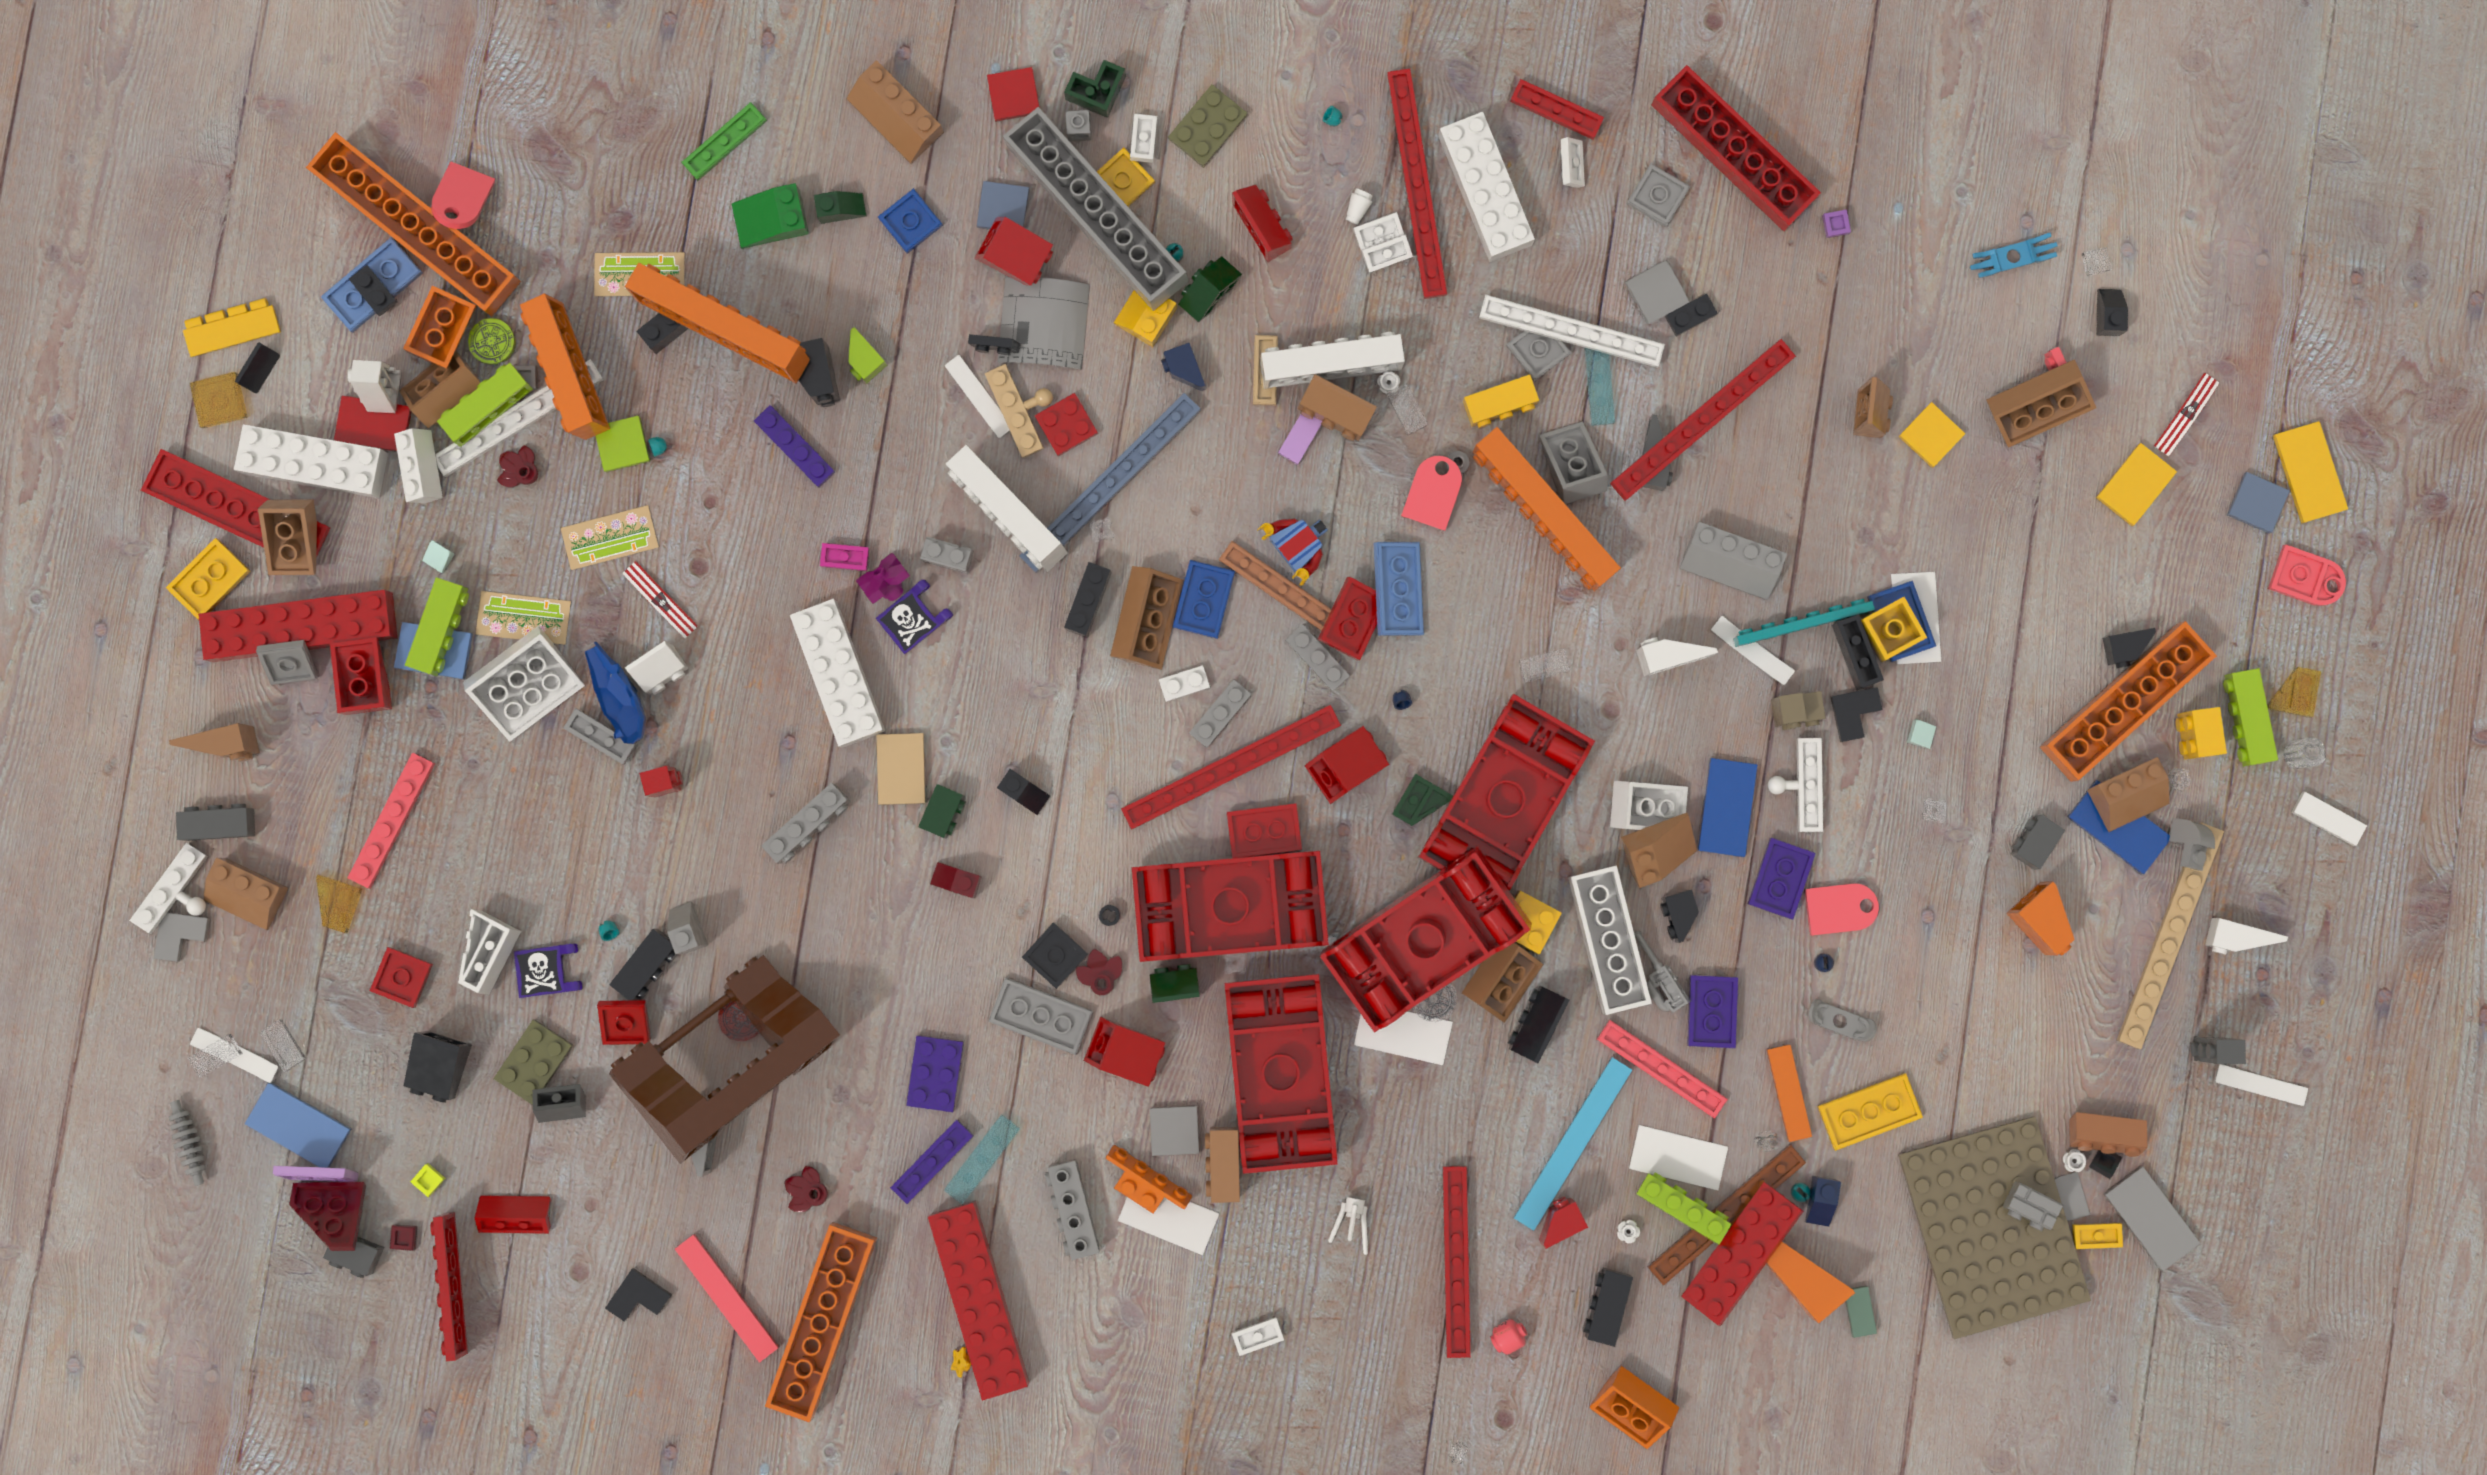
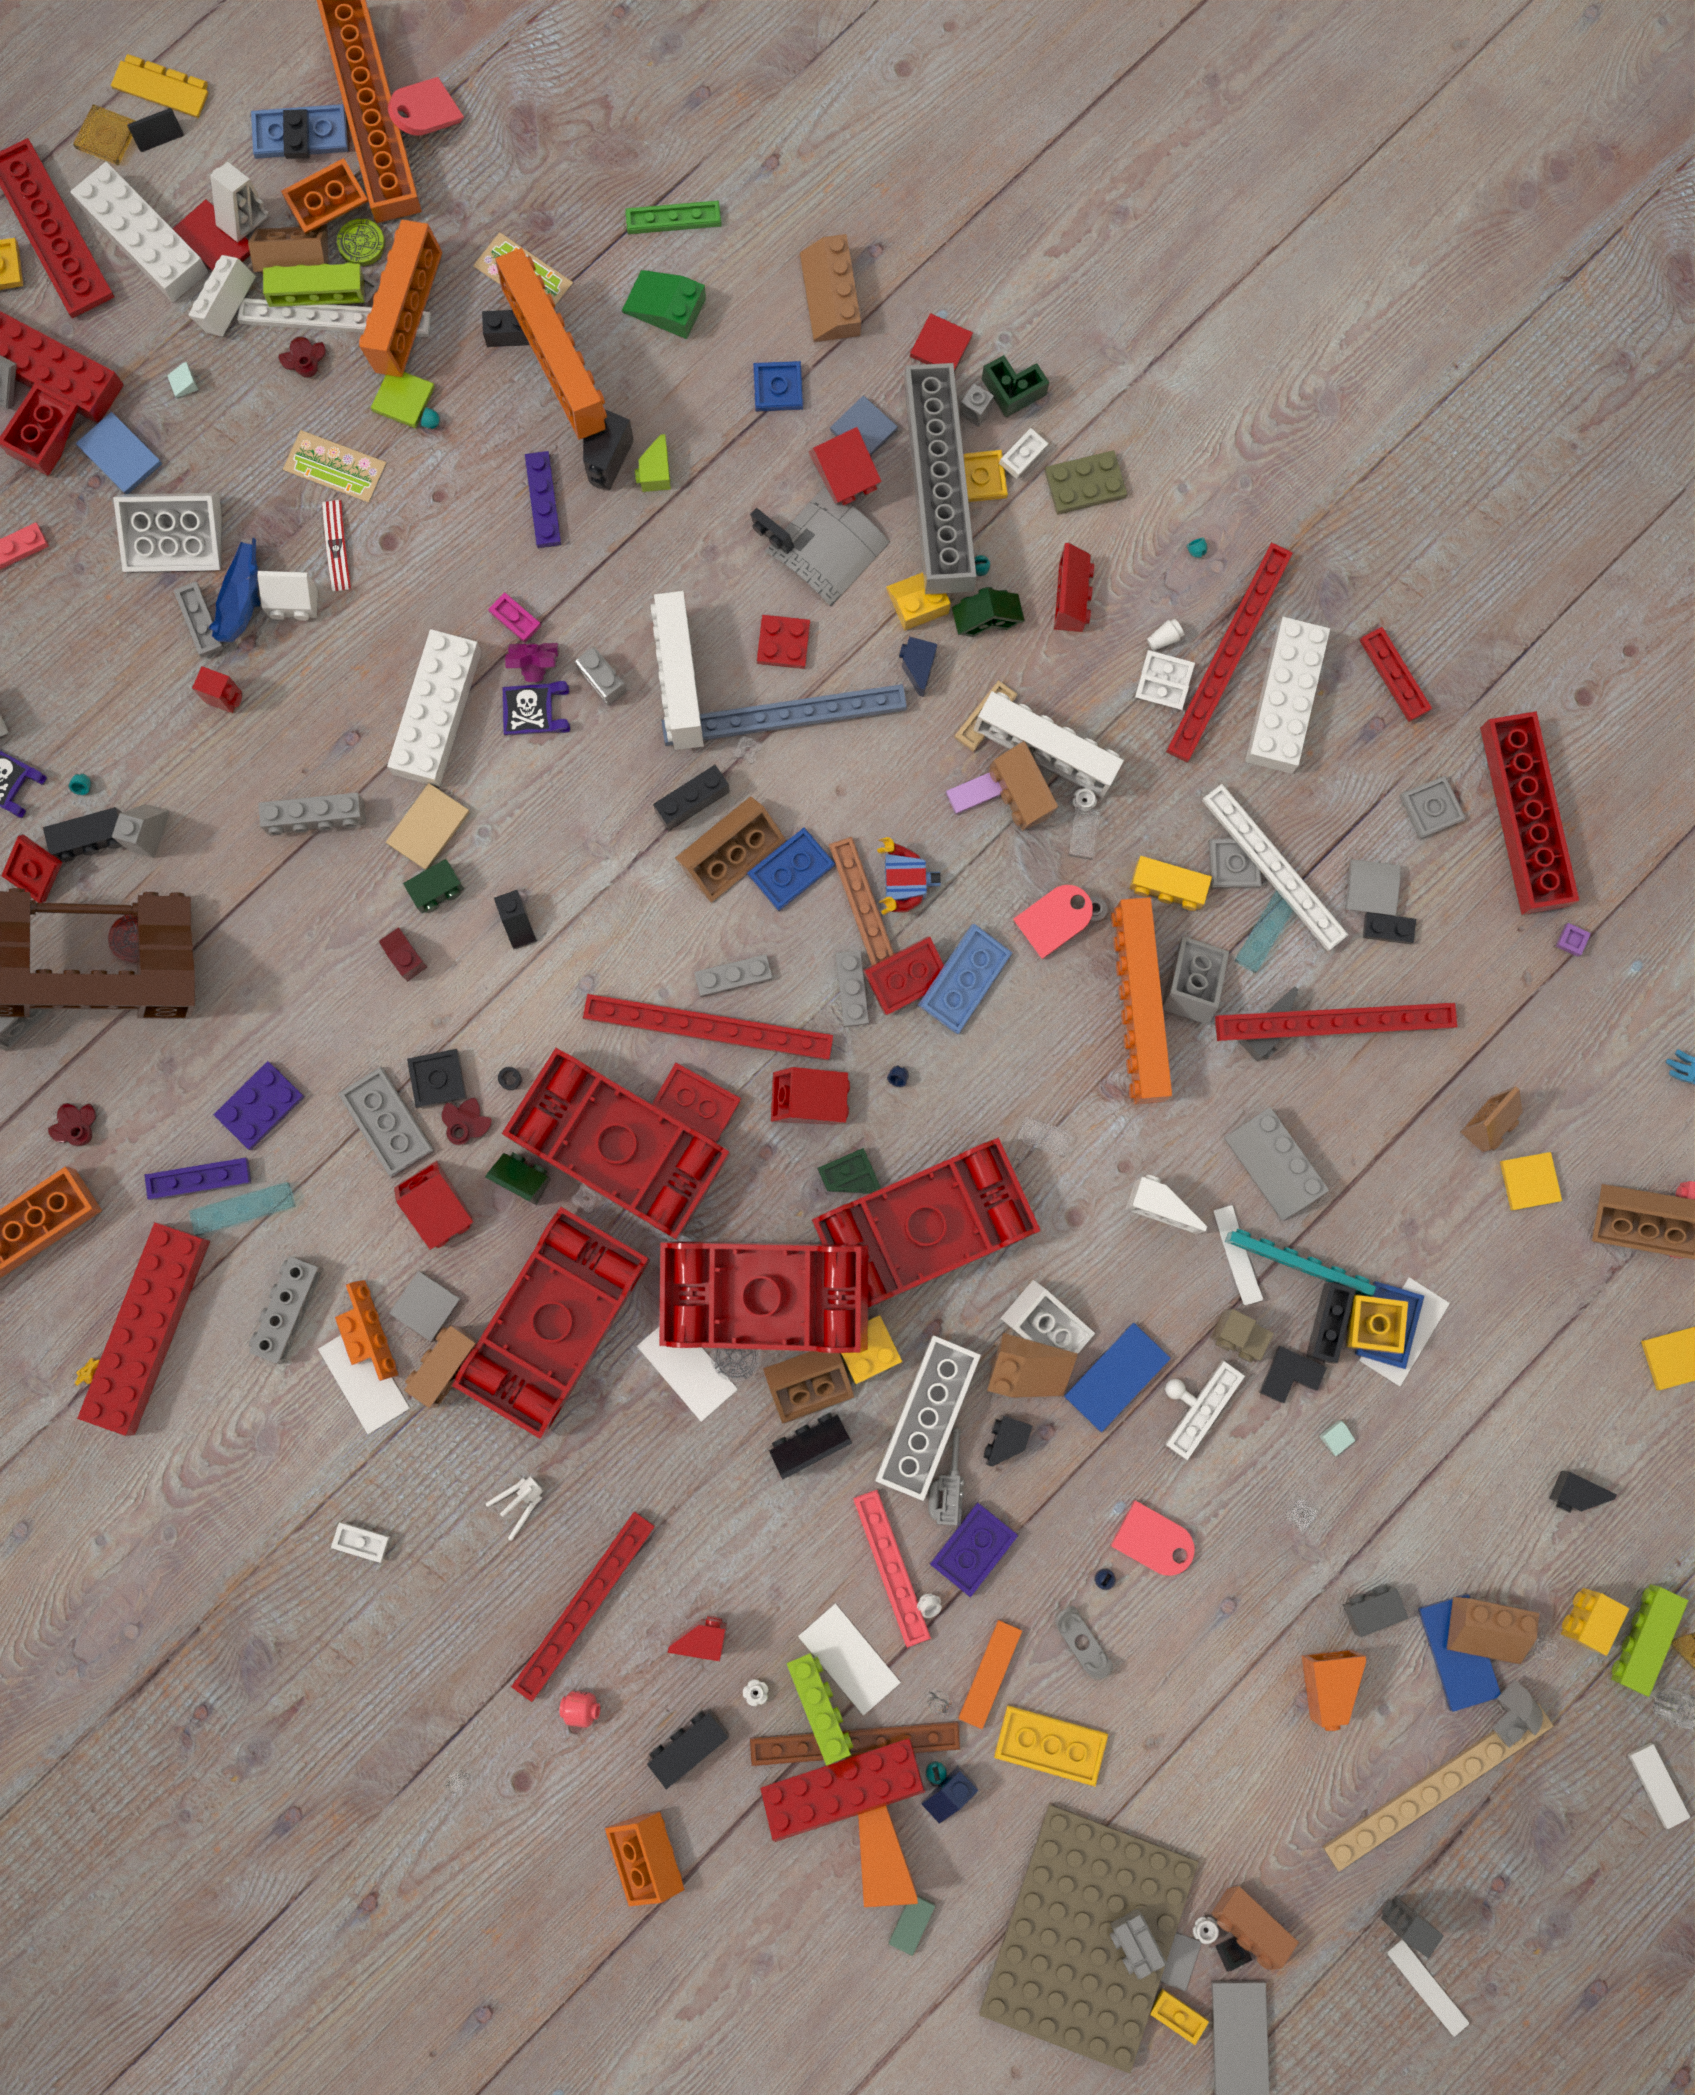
camera: 30 degrees right, 5 degrees down
medium nougat slope [258,499,317,575] -> none
lime brick [404,577,469,677] -> none
sticker [475,591,571,645] -> none
dark green slope [814,191,867,224] -> none
white sticker [945,355,1010,438] -> none
tan plate [984,364,1053,459] -> none
white plate [1159,665,1210,702] -> none
medium azure tile [1513,1057,1632,1231] -> none
white plate [1561,137,1585,188] -> none
dark purple plate [1747,838,1816,920] -> none
orange brick [2040,621,2217,782] -> none
white slope [2205,918,2288,955] -> none
none -> white plate [917,1594,942,1618]

